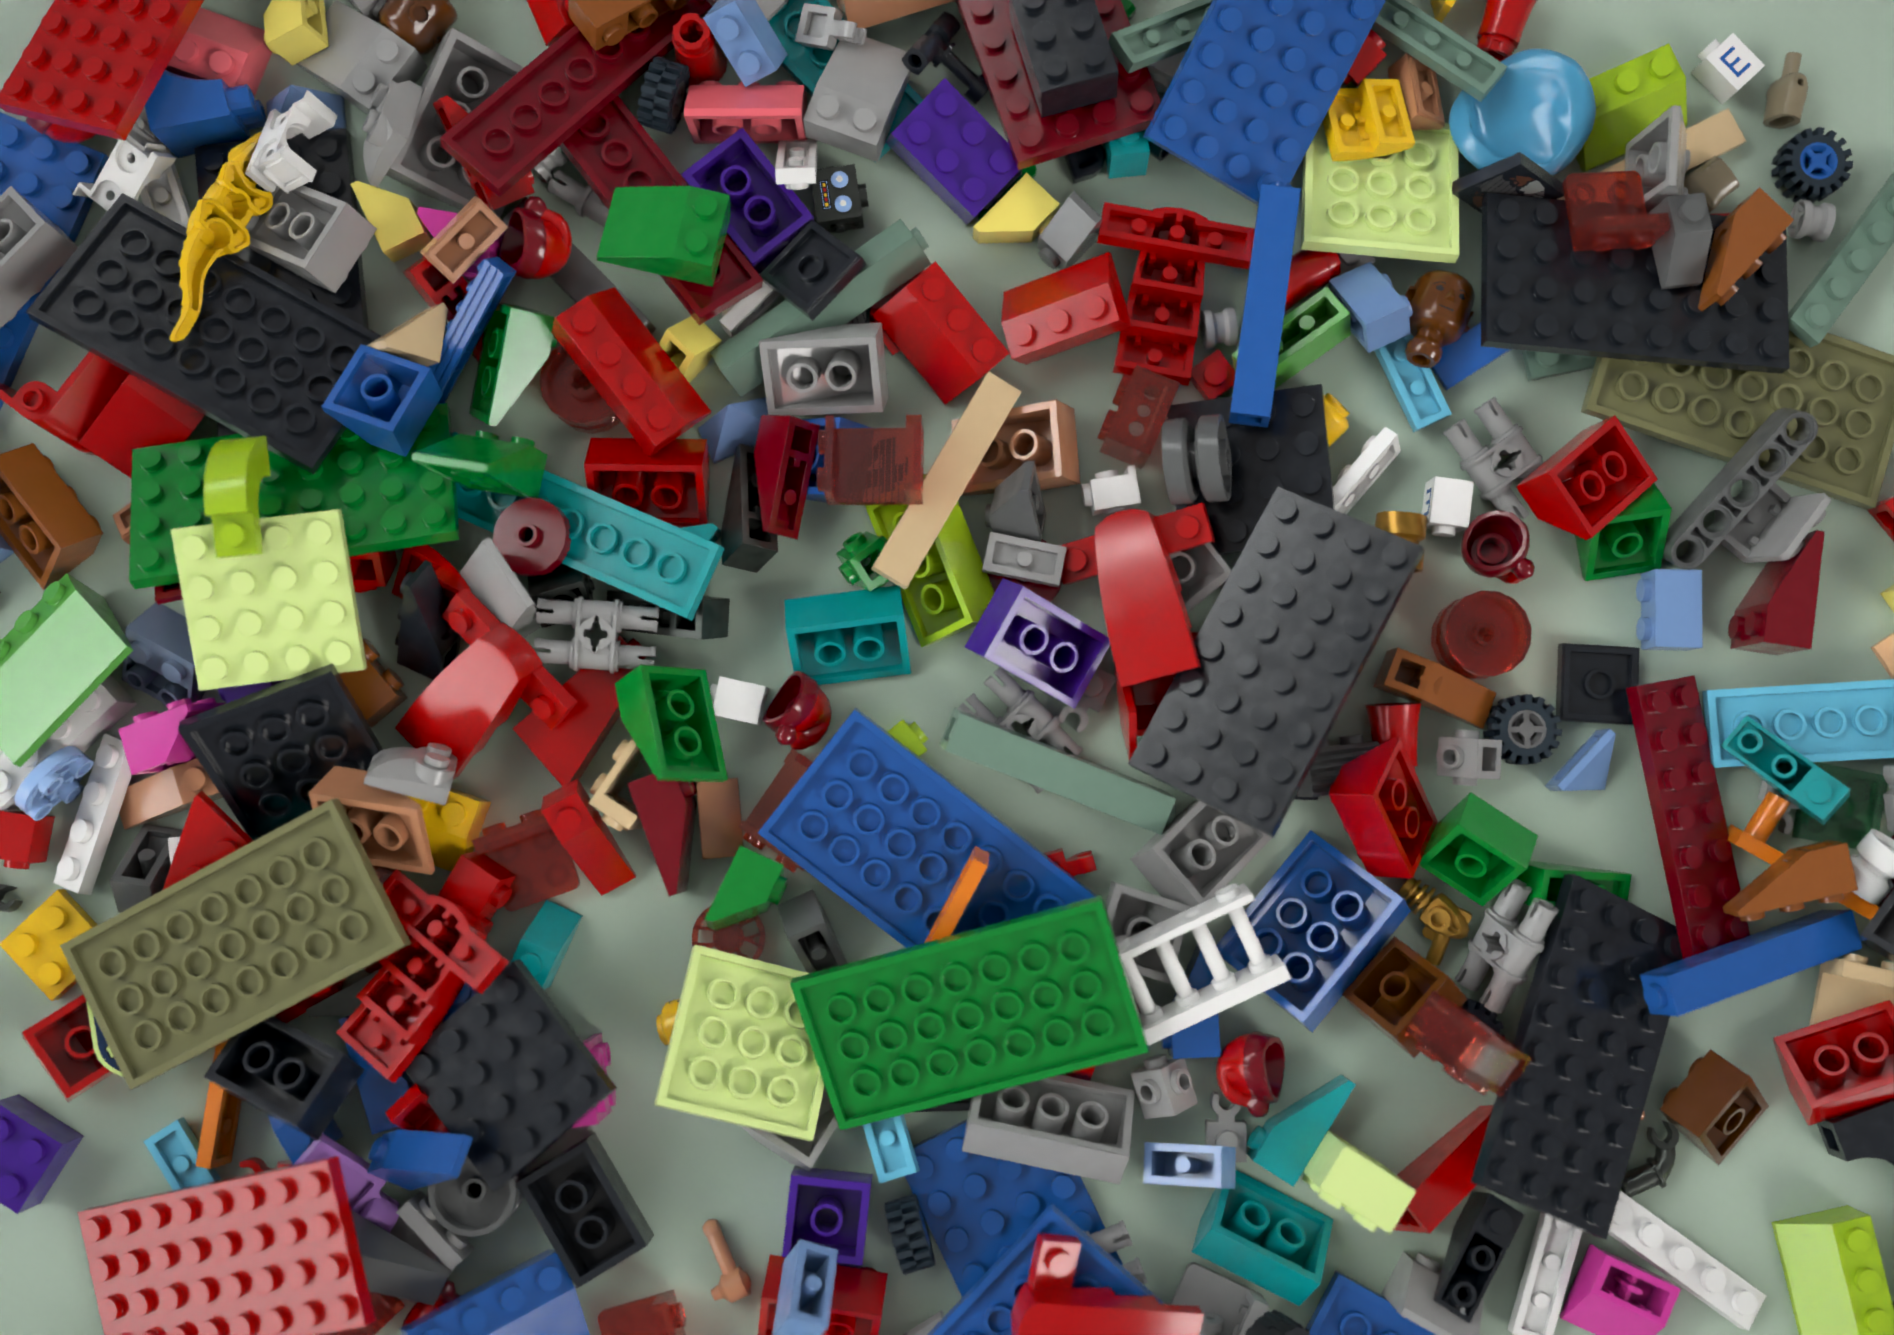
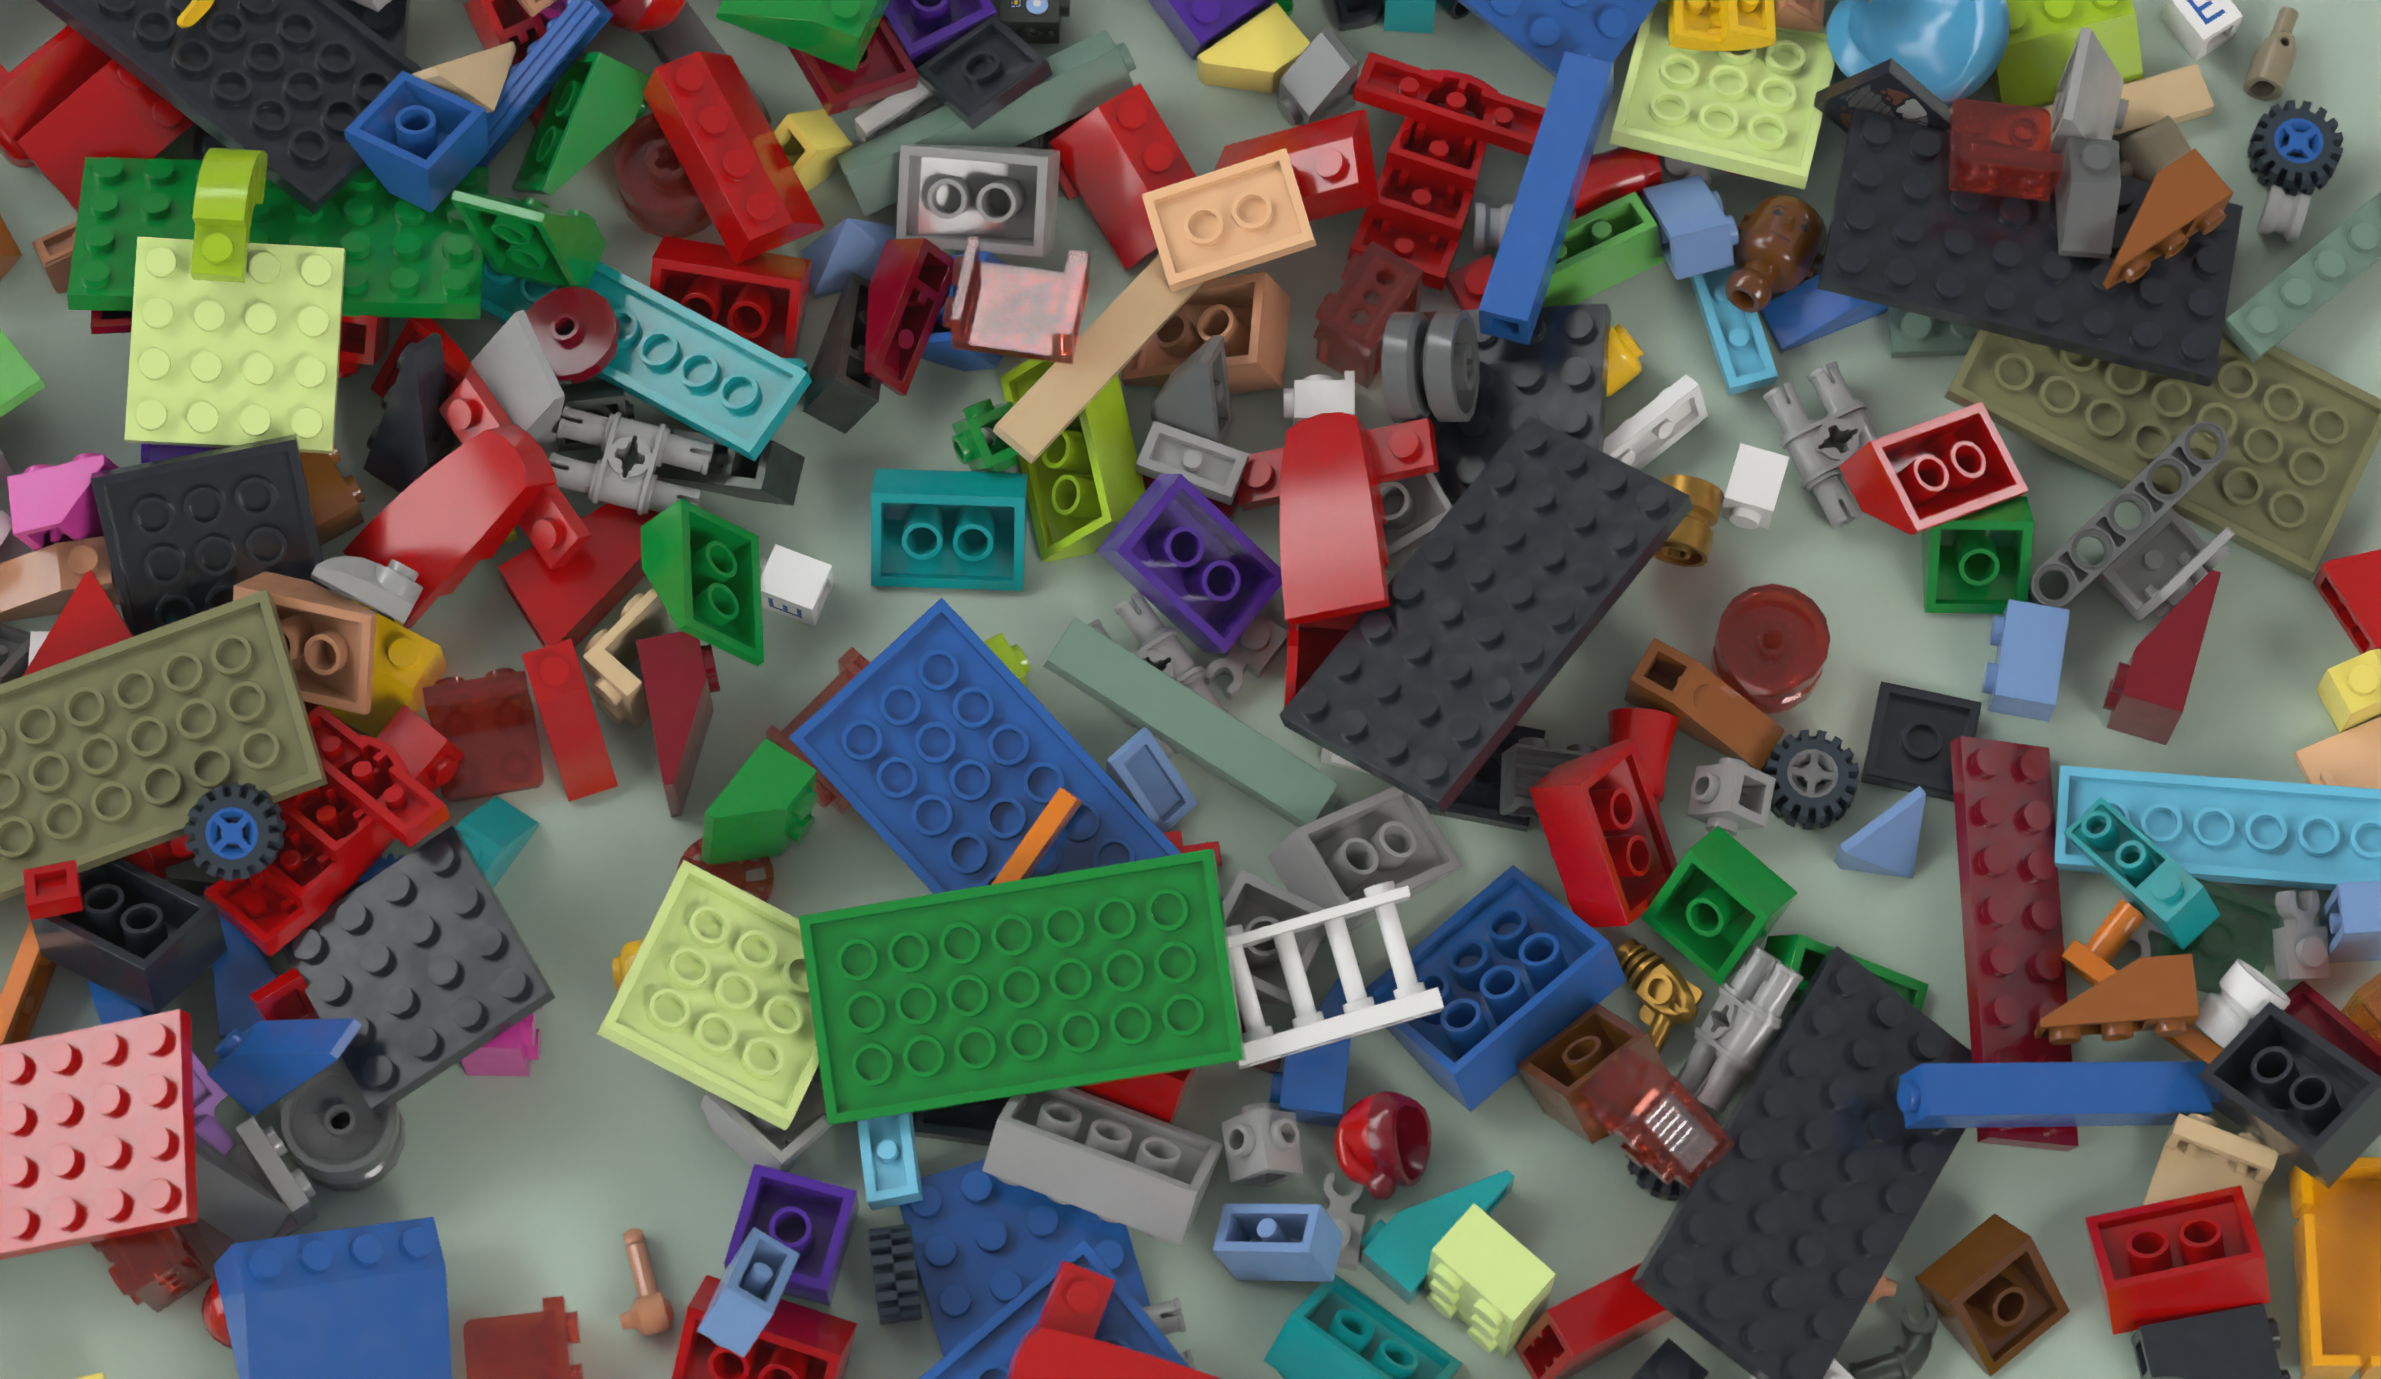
camera: 10 degrees right, 15 degrees down
sand blue slope [122,603,206,707] -> none
black brick [516,1132,654,1288] -> none
nougat slope [696,778,744,859] -> none
dark red piece [763,671,832,750] -> none
dark grey slope [777,889,847,973] -> none
dark red piece [1461,510,1535,584] -> none
none -> red plate [23,860,83,921]
none -> black wheel [184,782,286,881]
none -> medium blue slope [1106,727,1199,833]
none -> light nougat plate [1141,148,1317,292]

